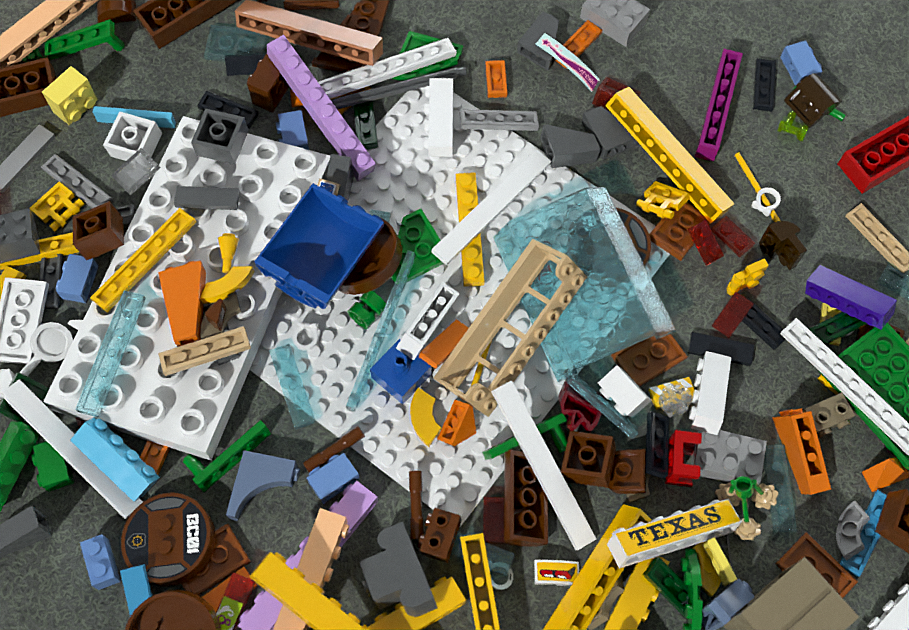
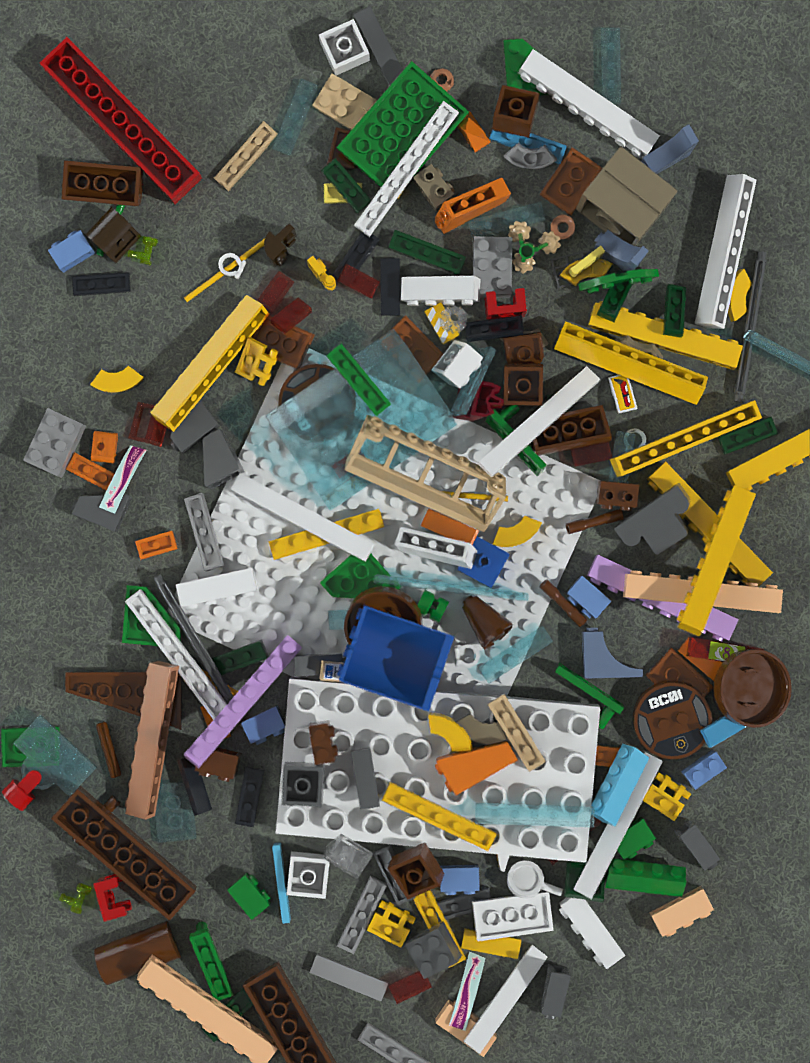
camera: 100 degrees left, 20 degrees up
light yellow brick [42,66,98,125] -> none
reddish brown slope [205,298,227,331] -> none
yellow cone [218,233,239,274] -> none
orange slope [437,400,476,446] -> none
brick [607,499,742,568] -> none
magenta brick [694,49,743,162] -> none
dark purple brick [805,265,897,330] -> none
none -> reddish brown brick [62,160,143,207]
none -> yellow tile [90,366,144,393]
none -> orange piece [91,431,118,463]
none -> green brick [227,872,271,920]
none -> reddish brown brick [308,720,338,765]
none -> green piece [326,343,391,417]
none -> dark green plate [388,230,466,276]
none -> reddish brown cone [462,595,513,650]
none -> nougat piece [551,215,575,239]
none -> yellow plate [643,772,691,821]

